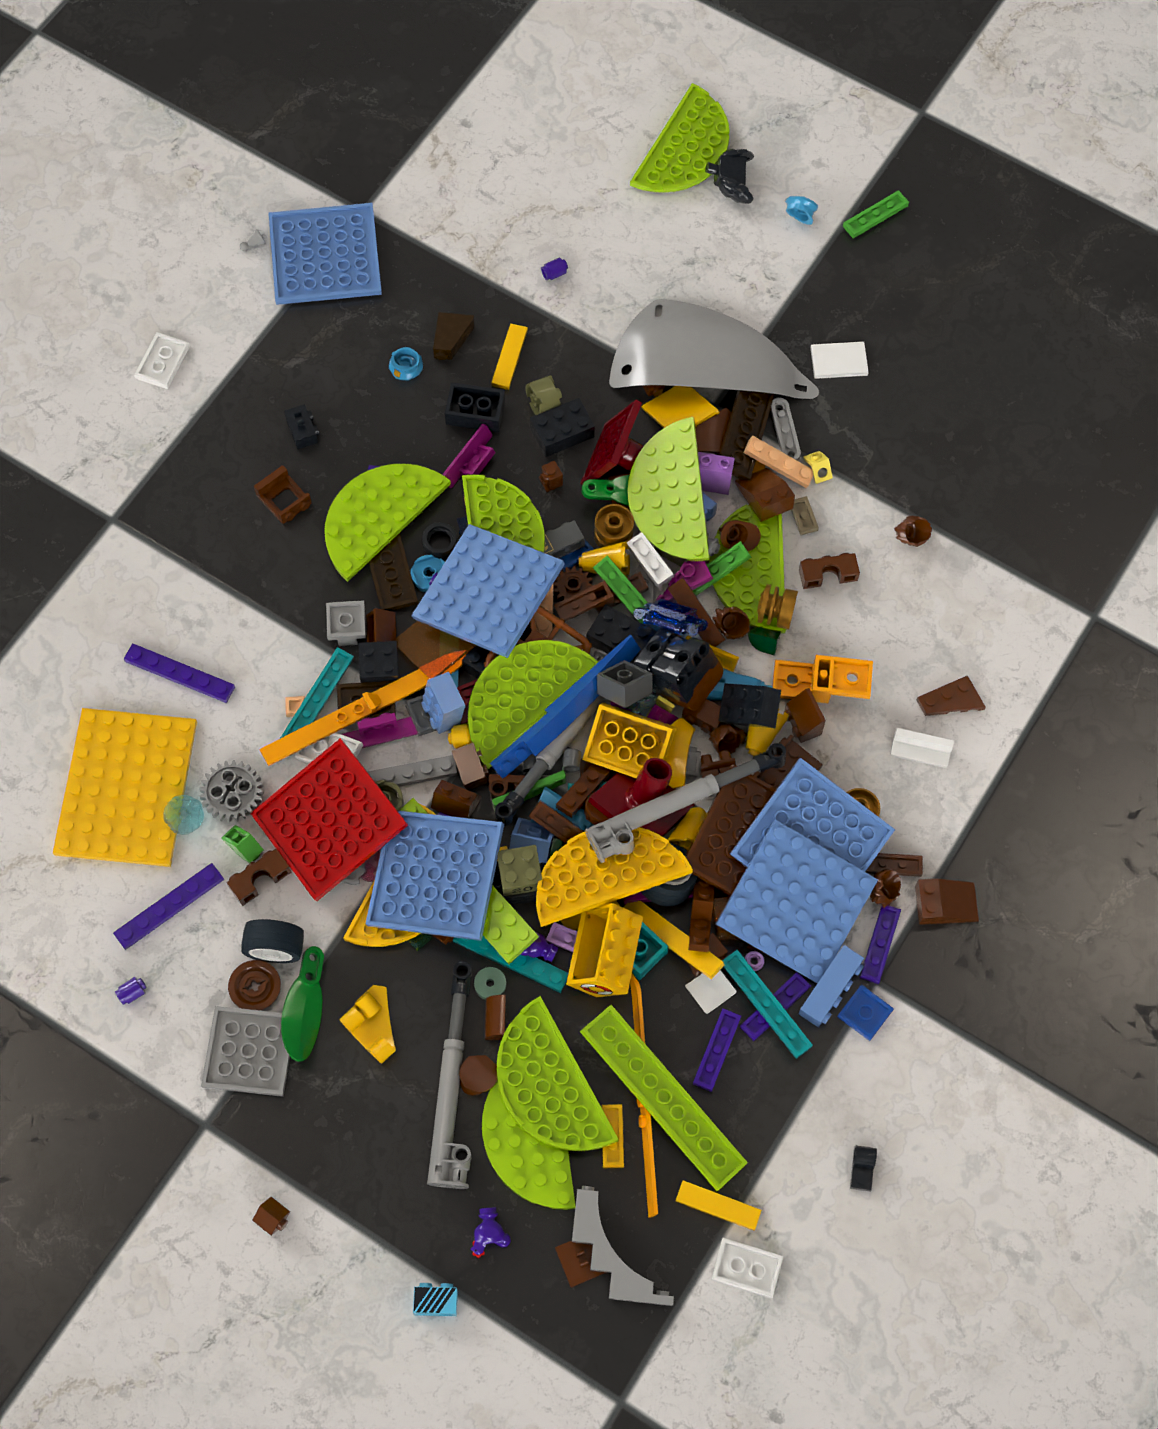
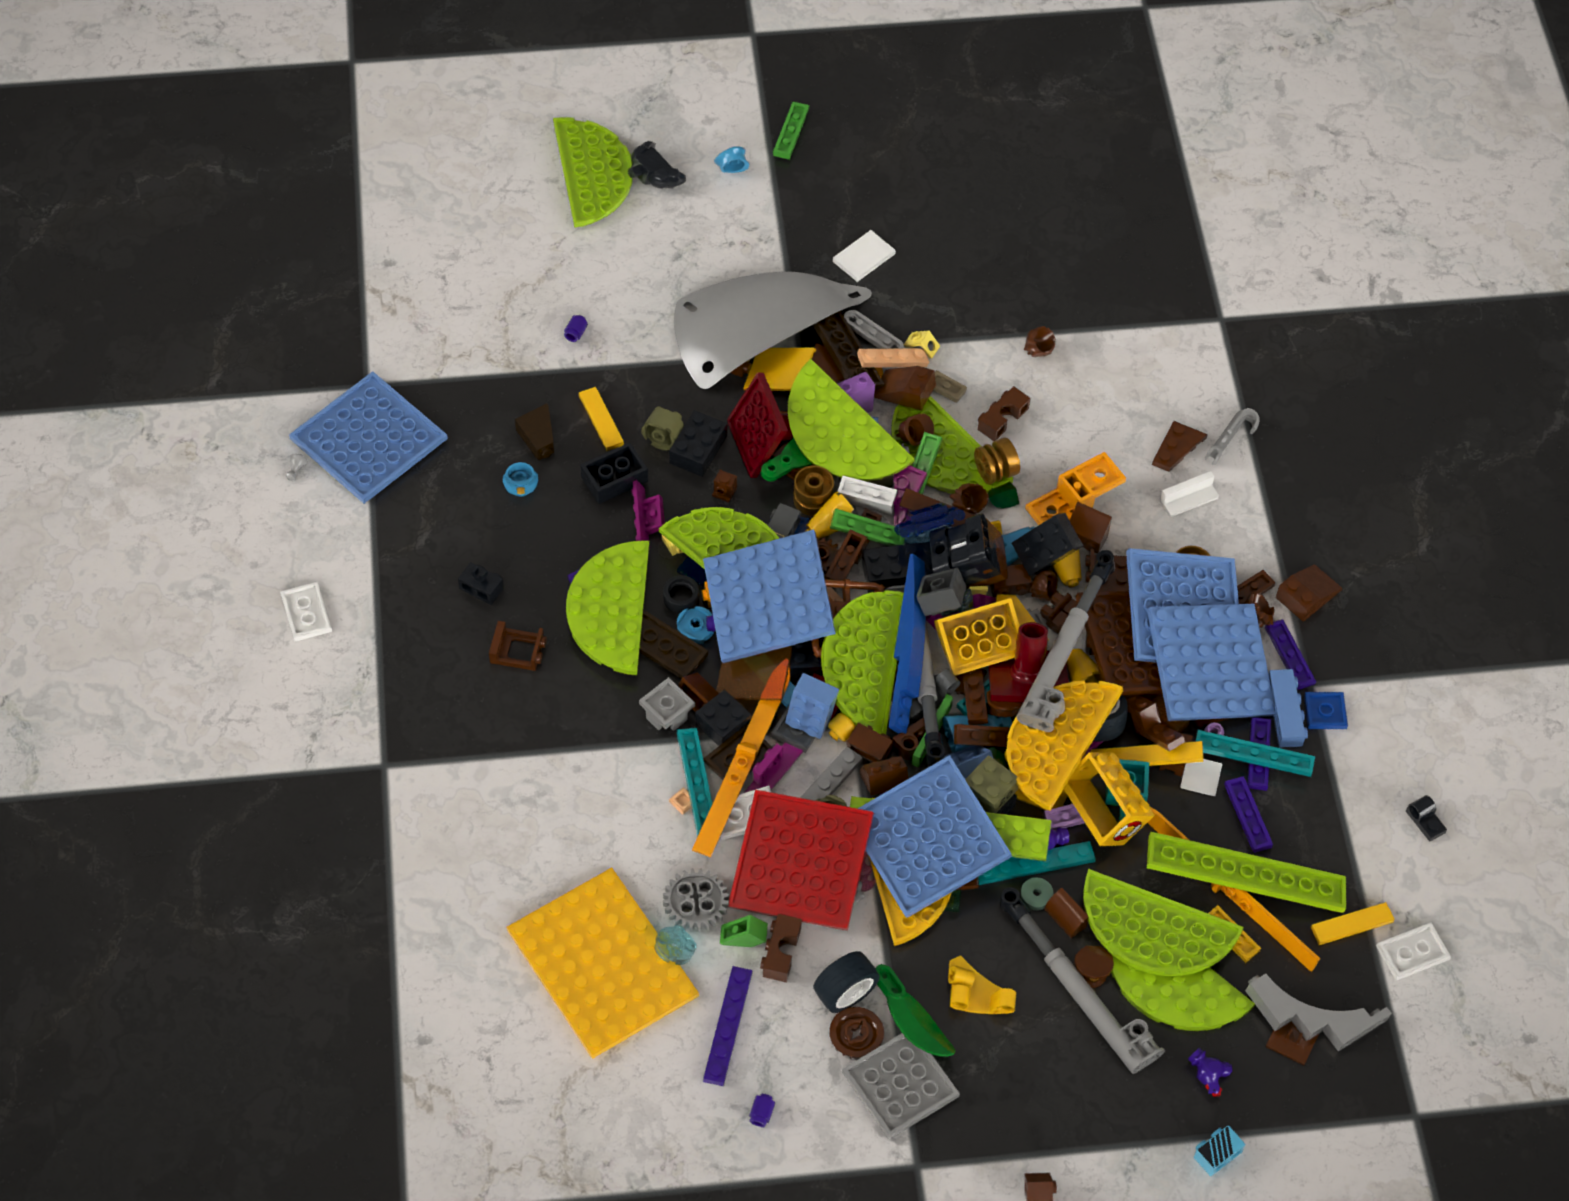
camera: 40 degrees left, 10 degrees down
dark purple plate [124,643,235,703] -> none
none -> light grey piece [1205,408,1260,465]

